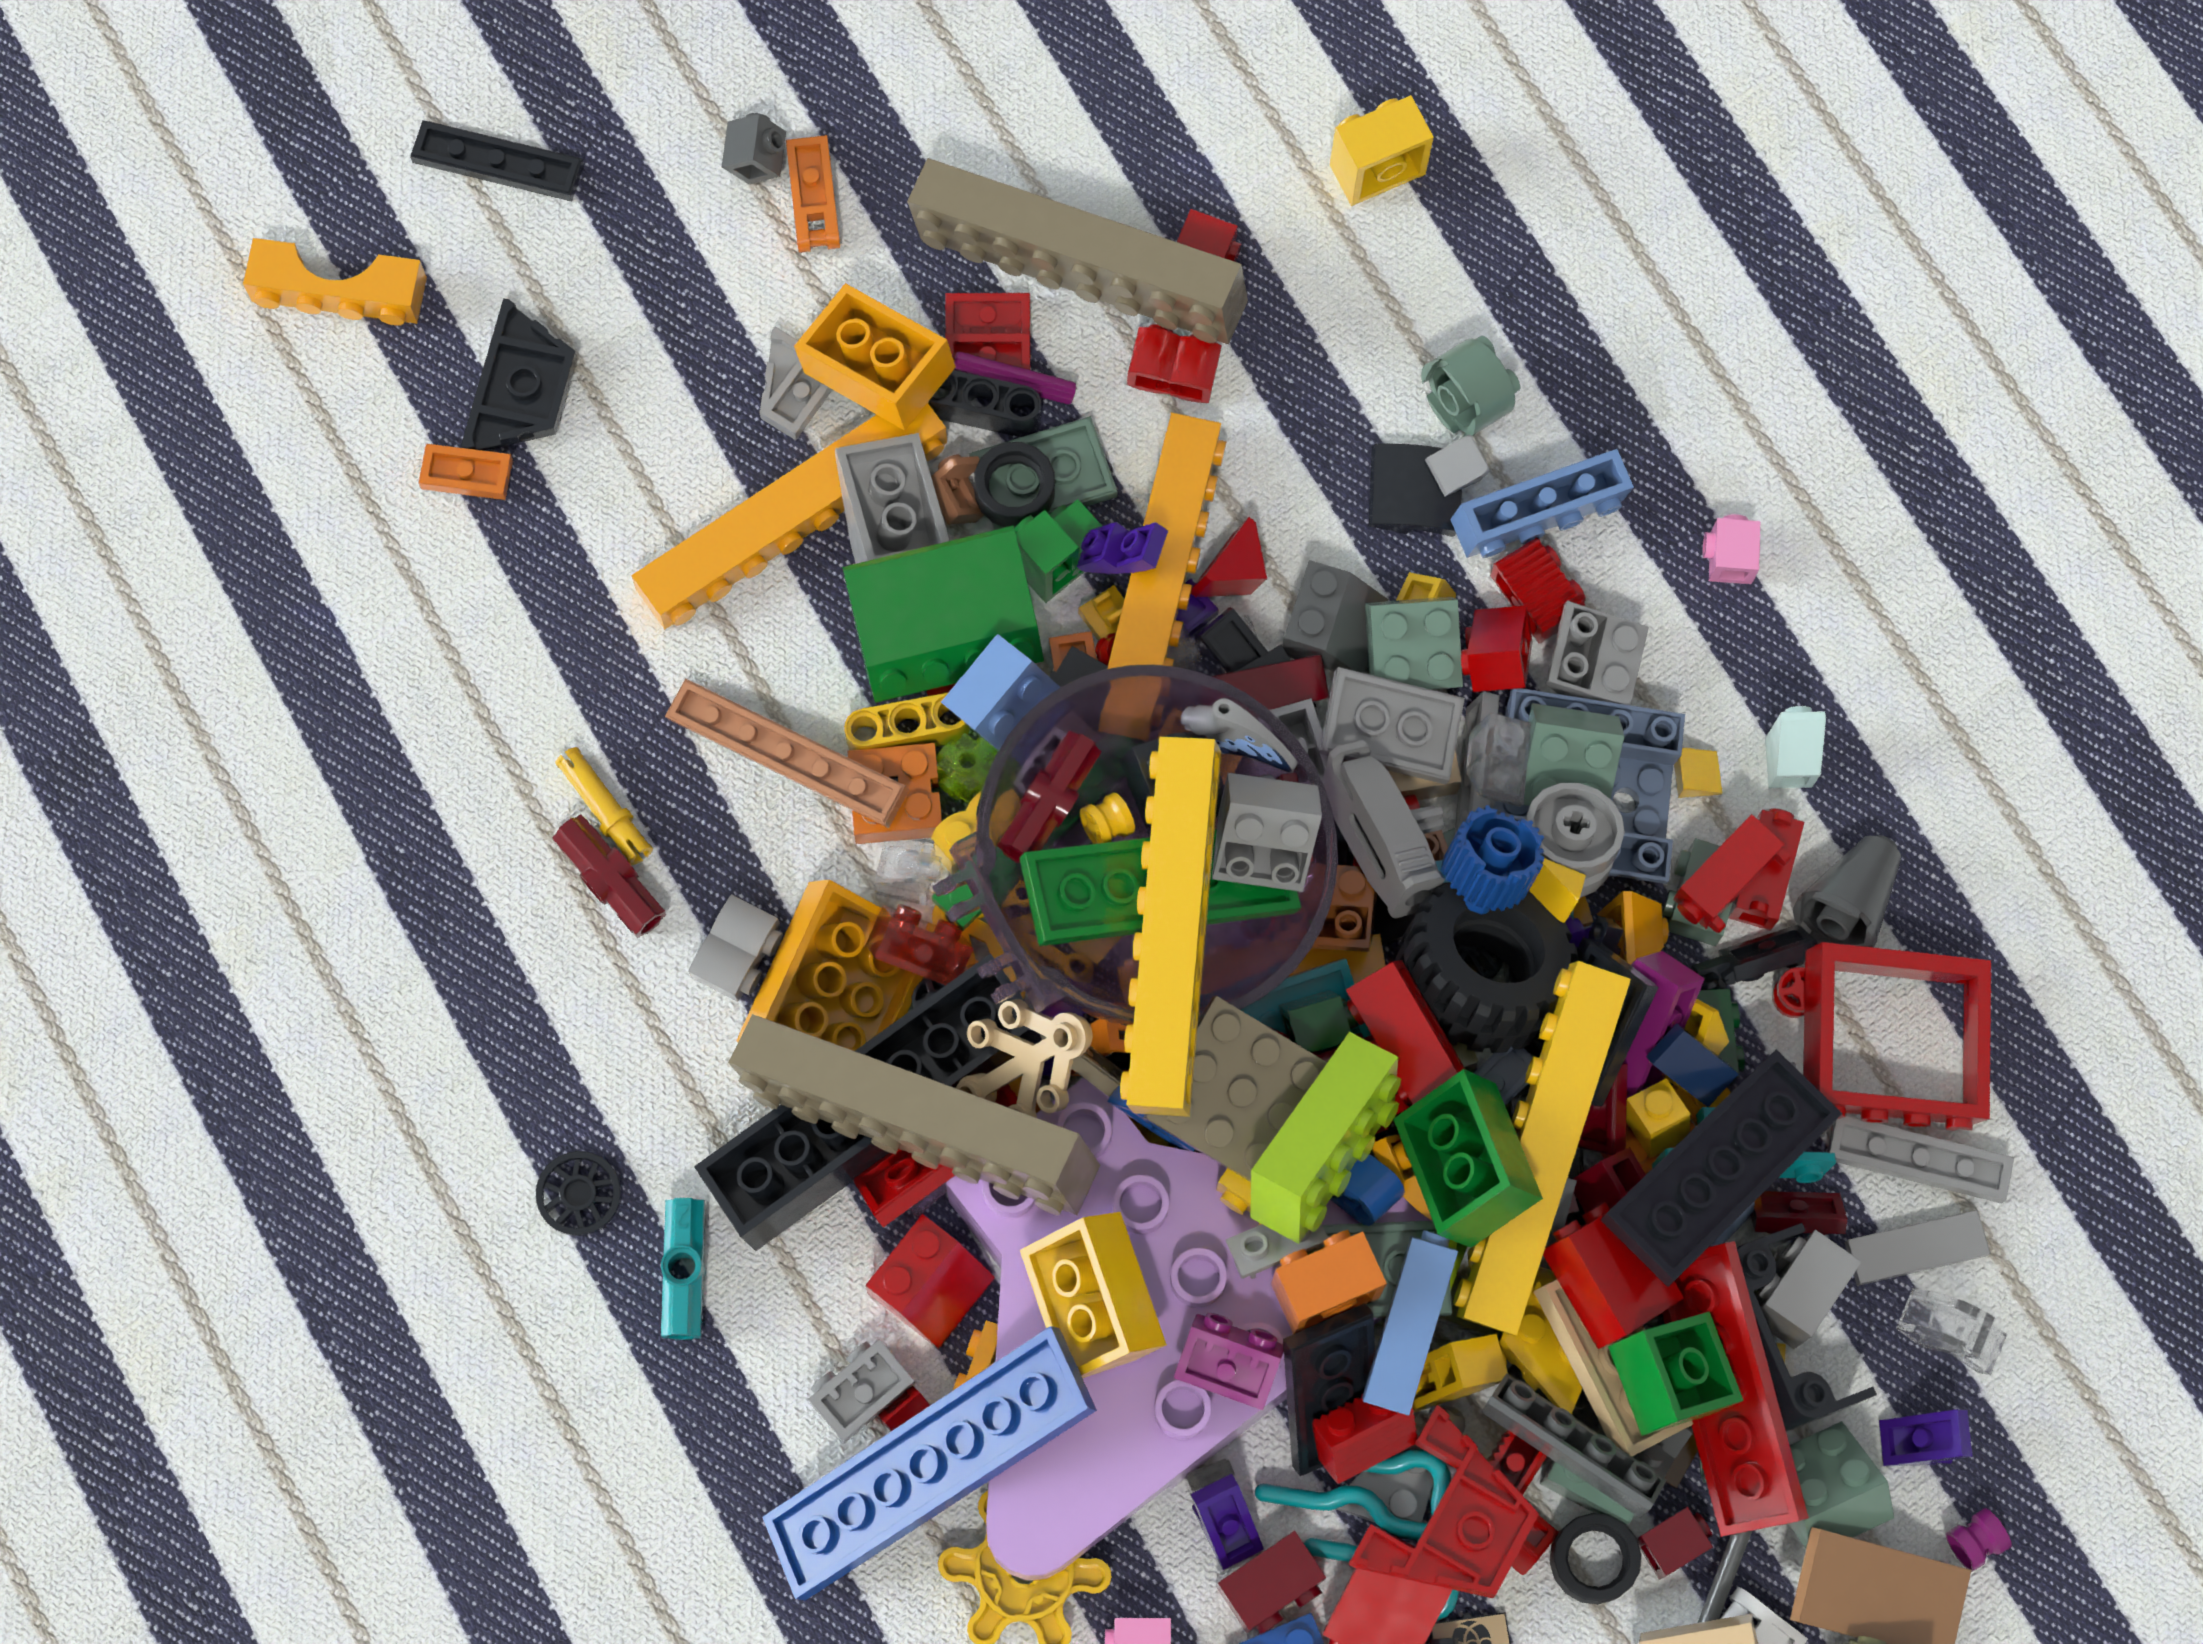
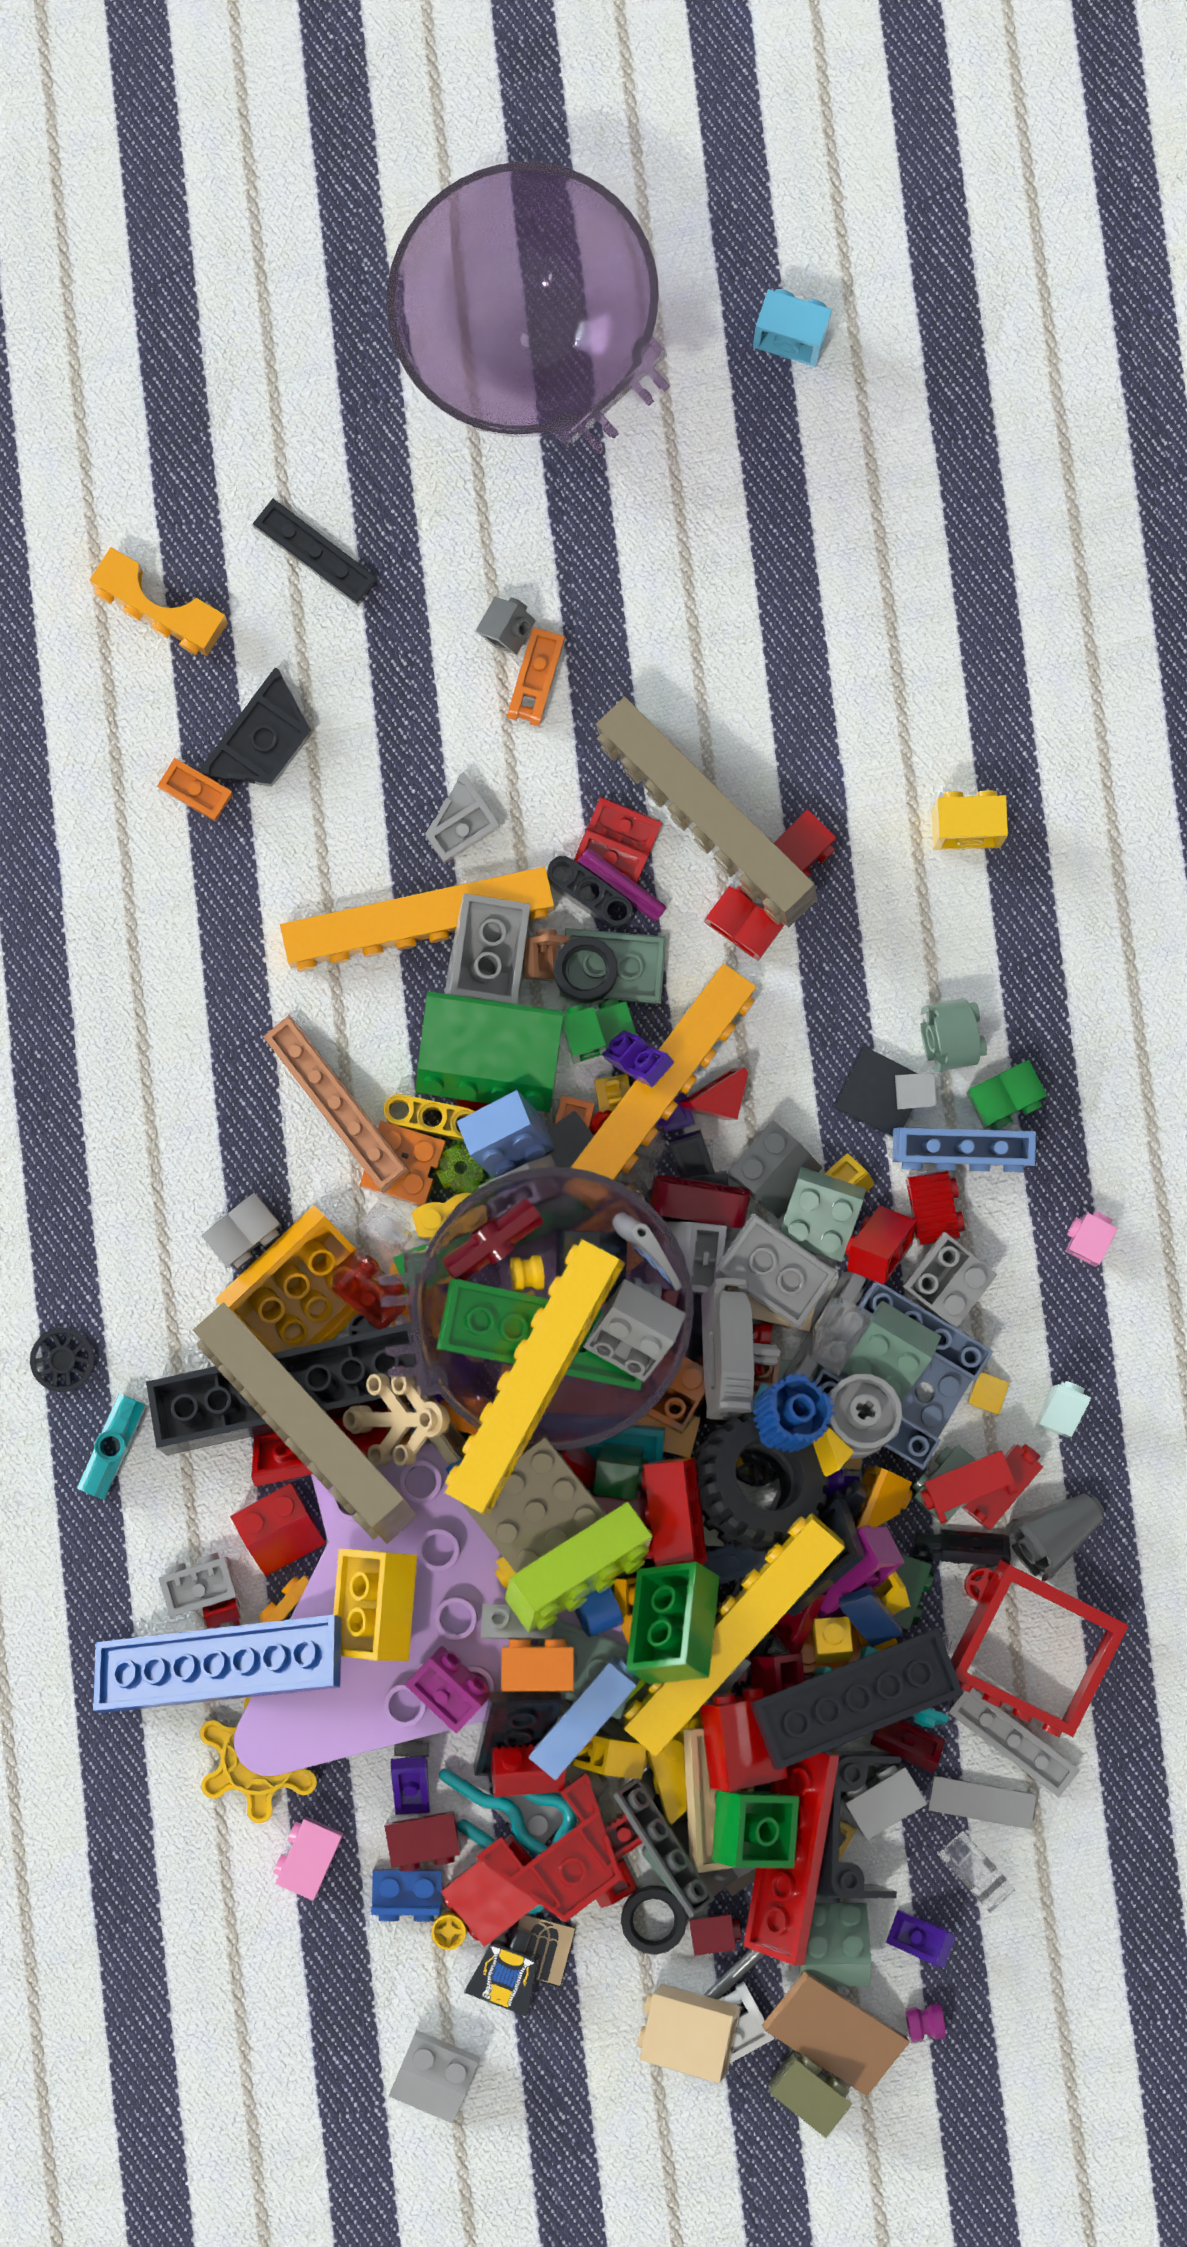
camera: 25 degrees right, 10 degrees up
dark red piece [552,814,667,938] -> none
yellow pin [555,747,653,865] -> none
light orange brick [794,283,956,430] -> none
none -> green brick [966,1060,1047,1130]

